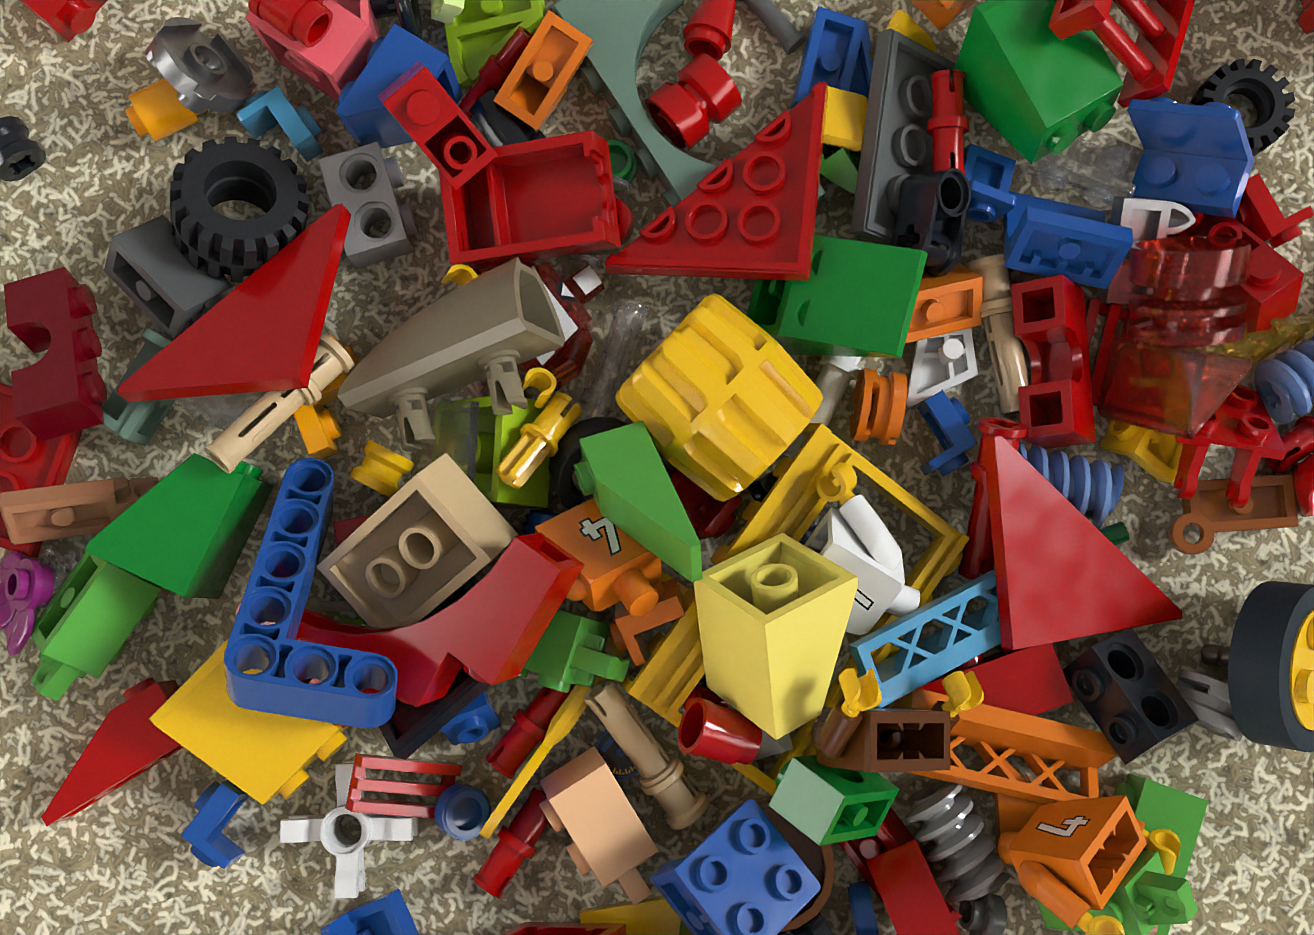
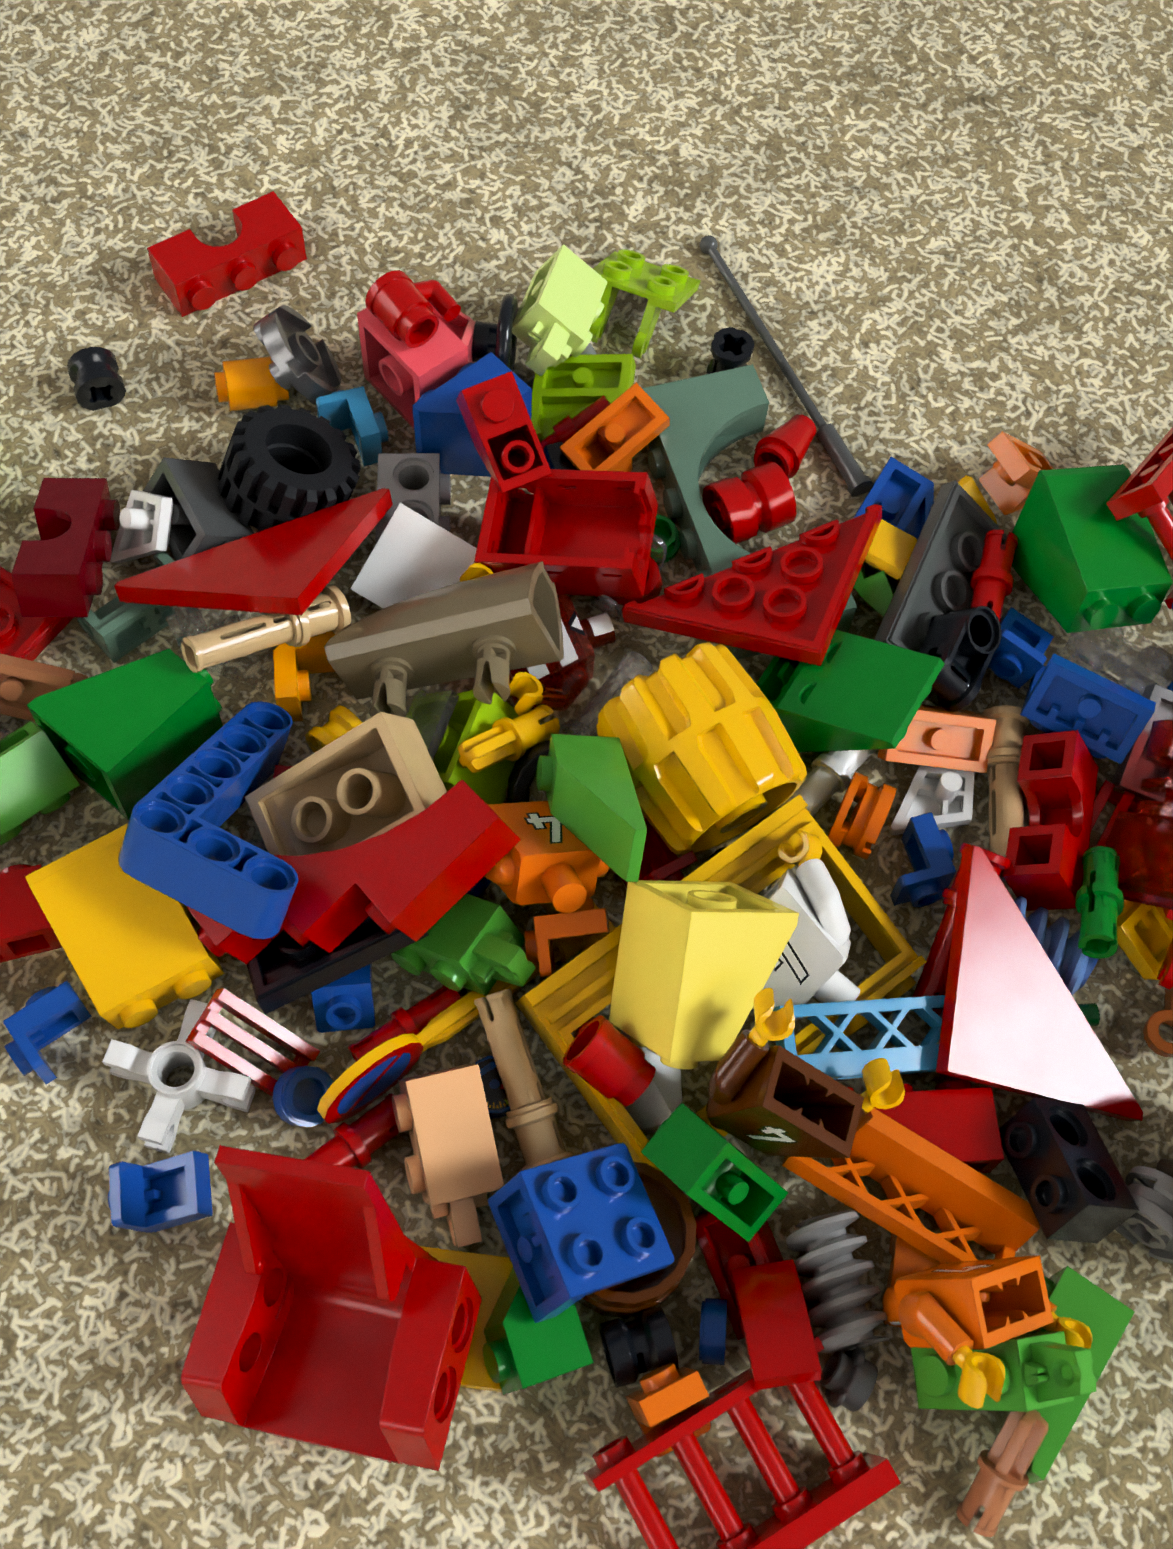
camera: 10 degrees right, 20 degrees down
none -> white piece [110,490,173,563]
none -> white sticker [350,503,477,609]
none -> green pin [1075,846,1124,959]

